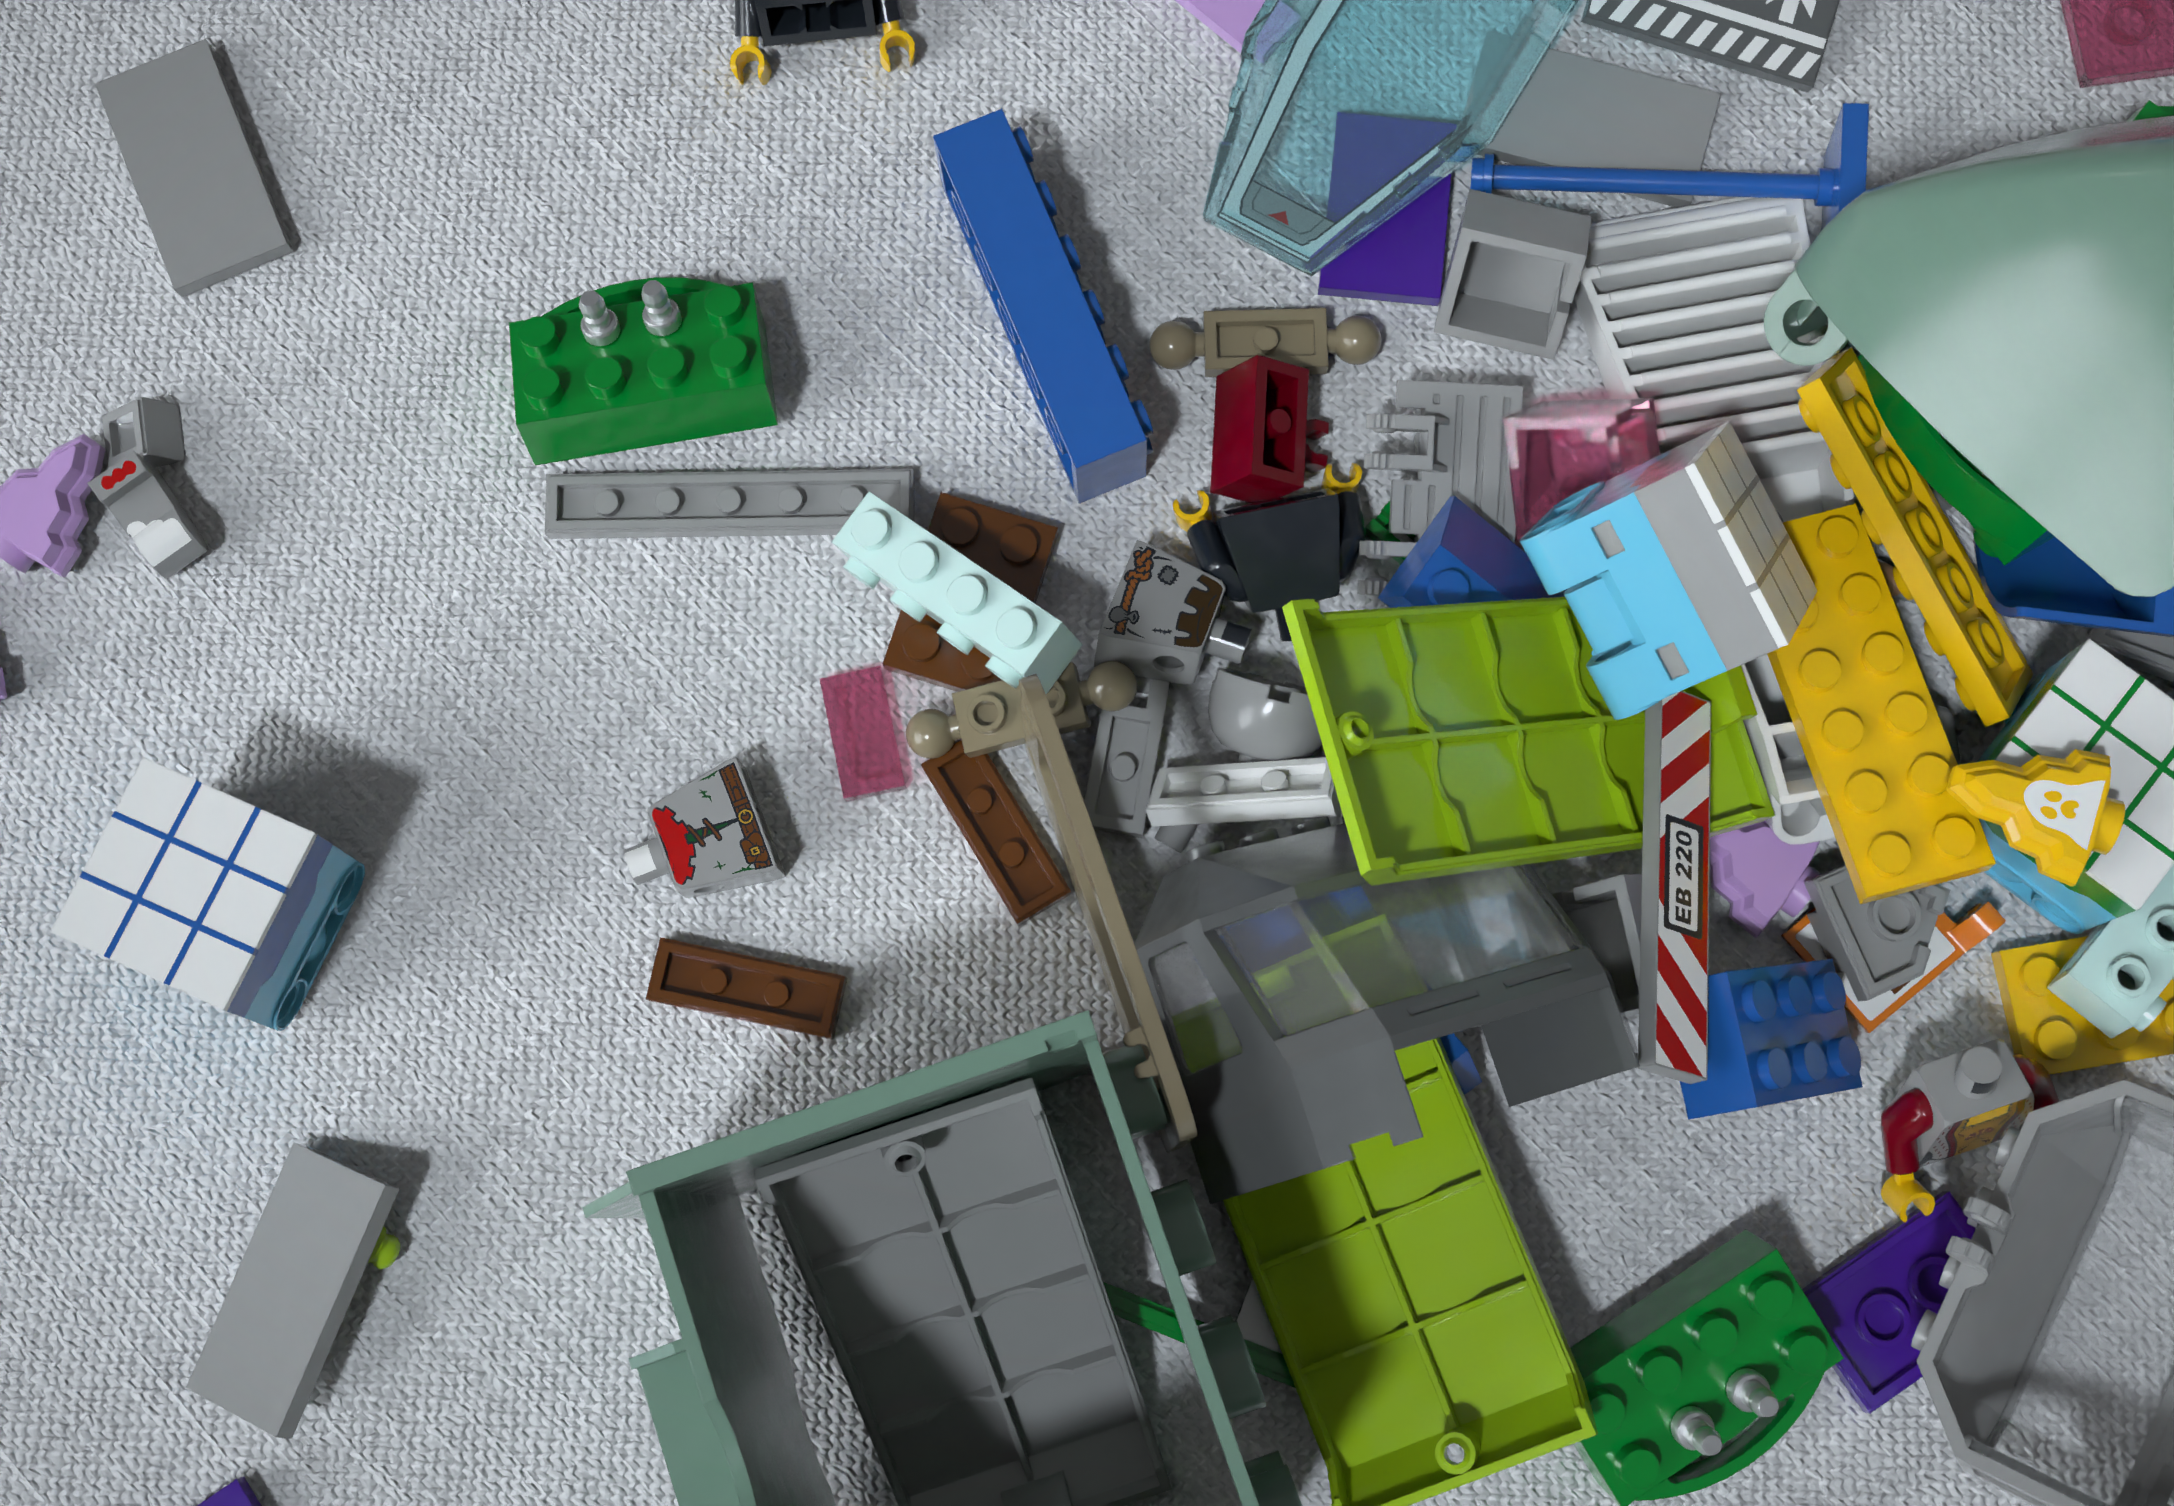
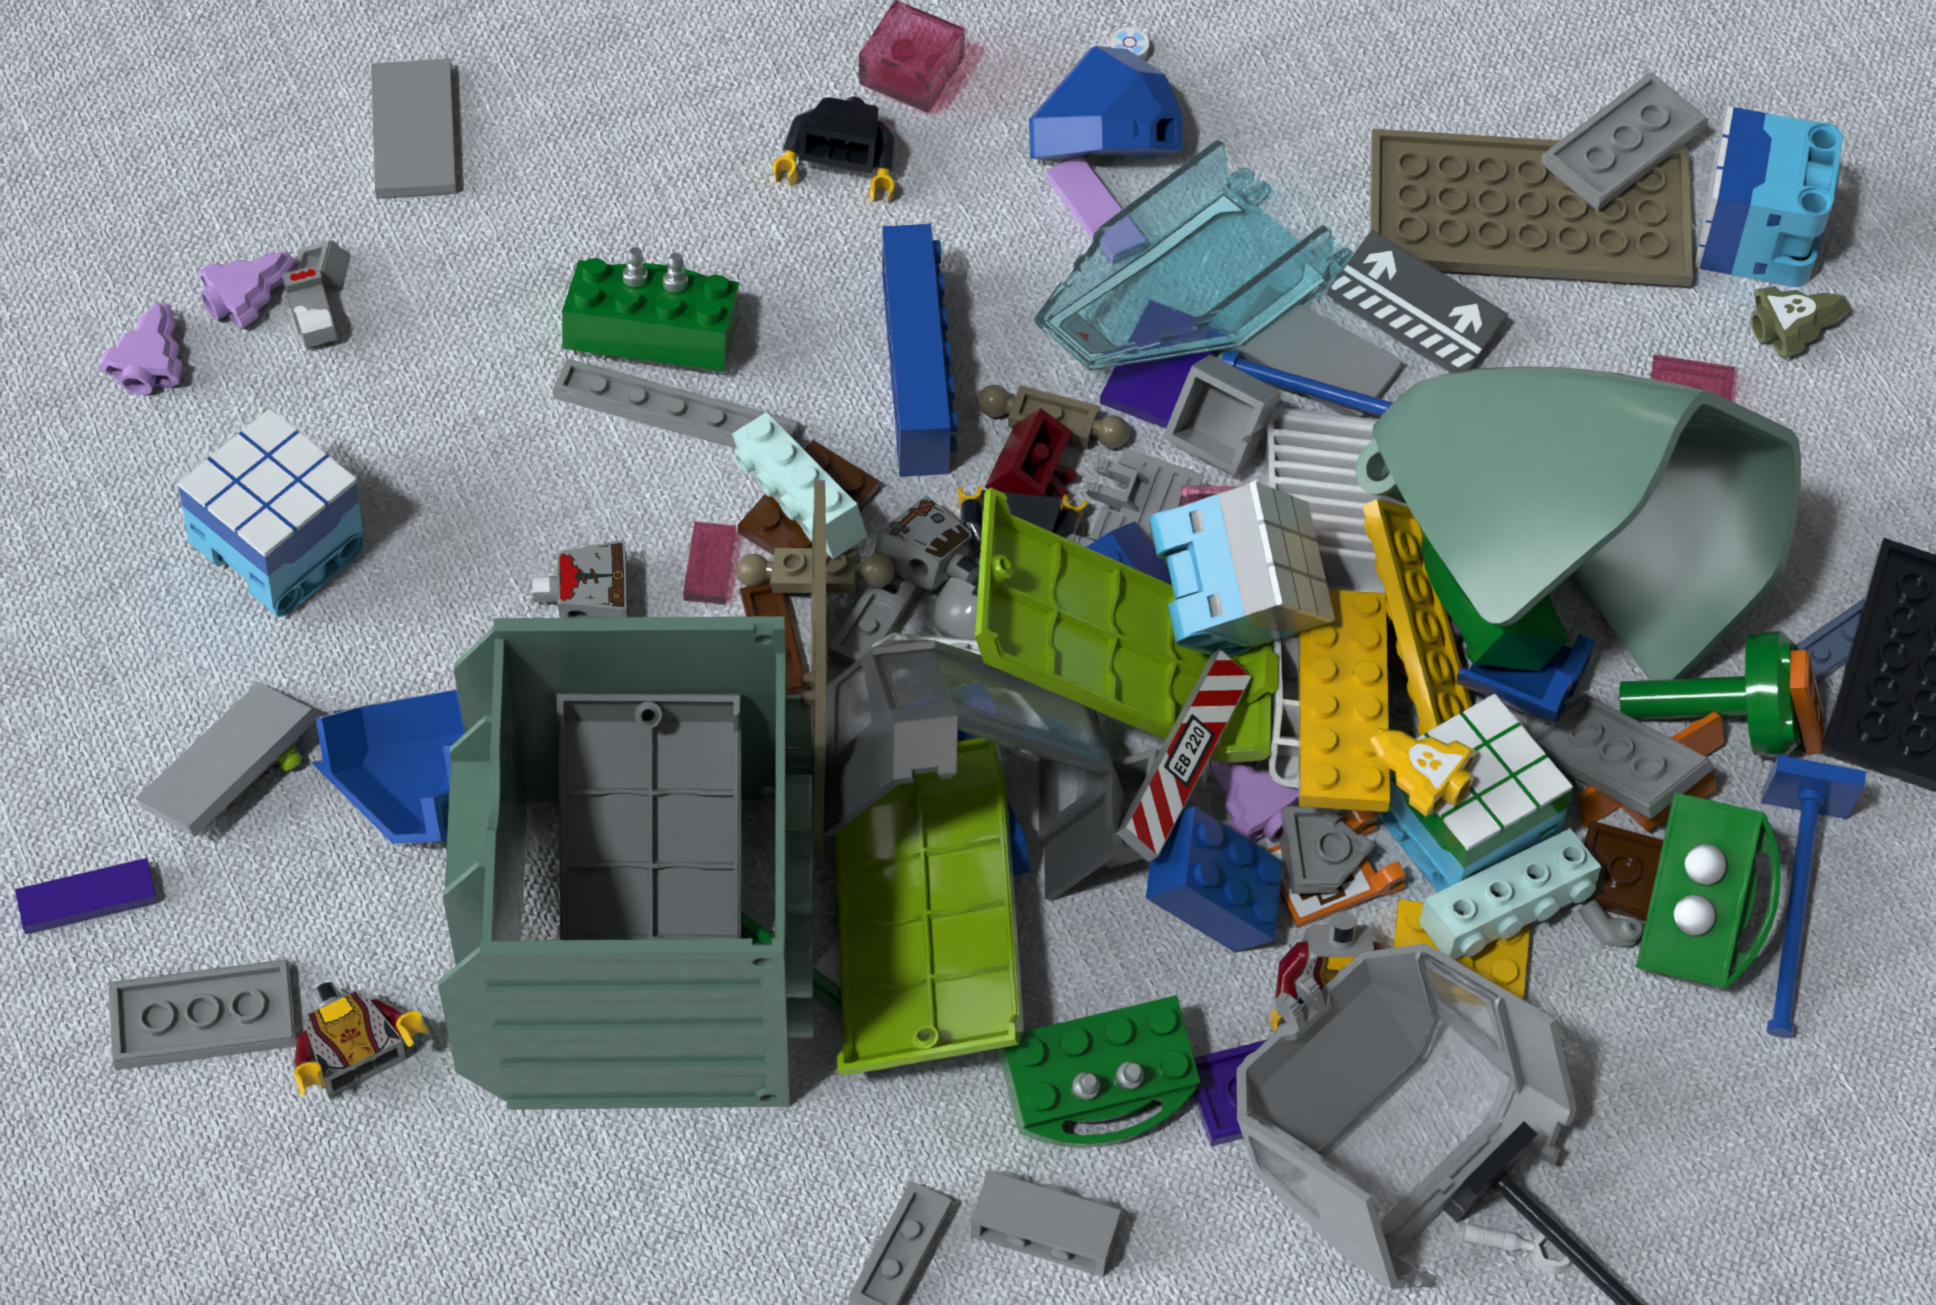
camera: 10 degrees right, 20 degrees down
none -> blue panel [311,689,464,844]

